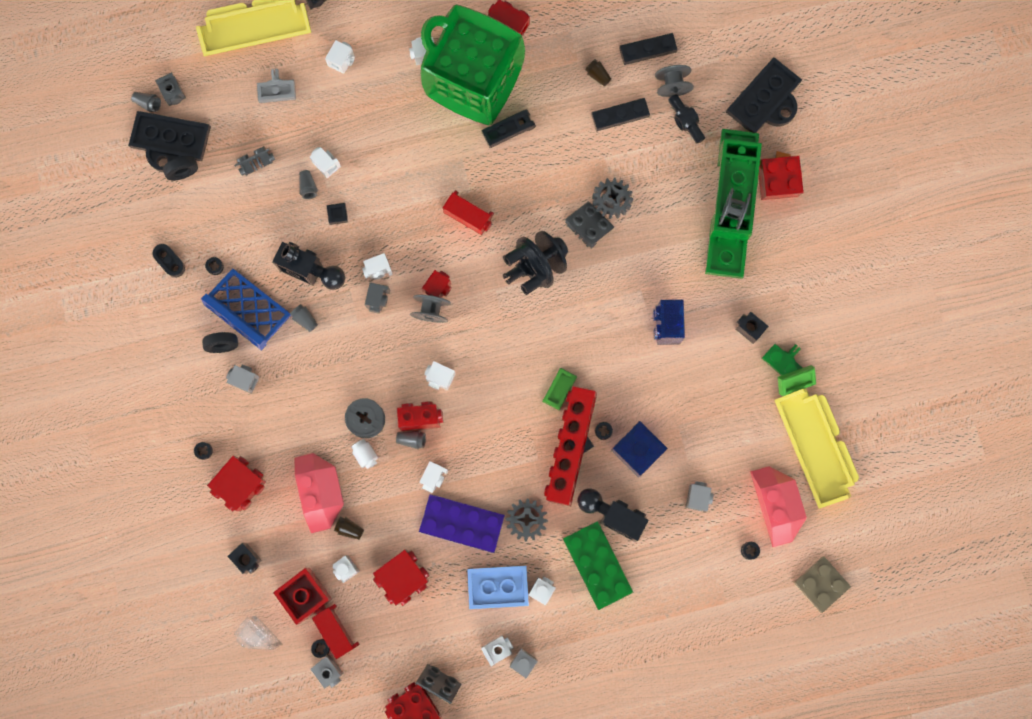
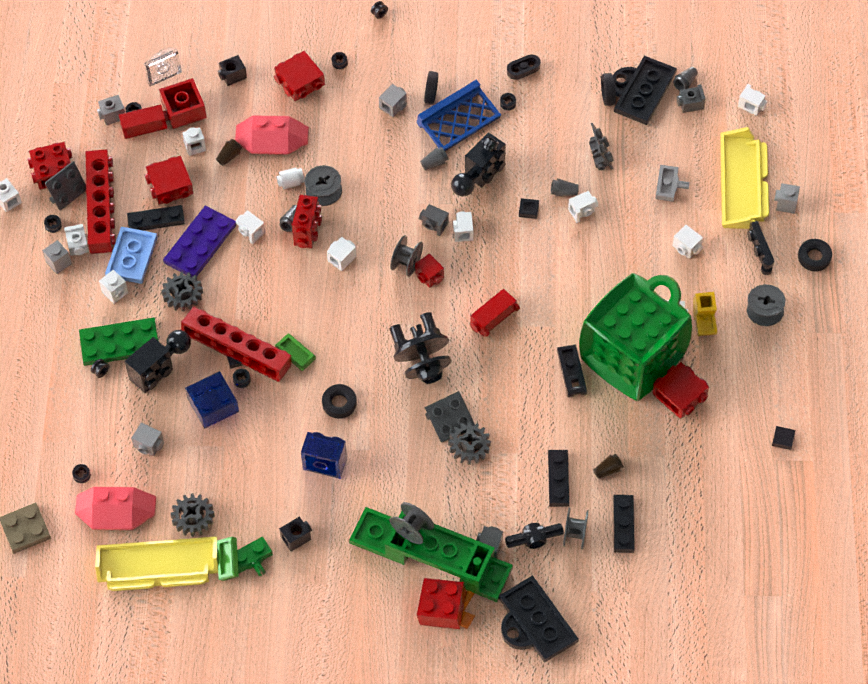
camera: 105 degrees right, 20 degrees down
none -> black bush [44,215,62,233]
none -> red brick [85,149,116,254]
none -> black bush [91,358,110,378]
none -> black plate [127,205,185,231]
none -> dark grey gear [171,493,215,537]
none -> black tyre [322,384,357,419]
none -> black bush [371,1,388,19]
none -> dark grey brick [476,526,503,558]
none -> yellow brick [693,292,718,336]
none -> white brick [738,84,768,116]

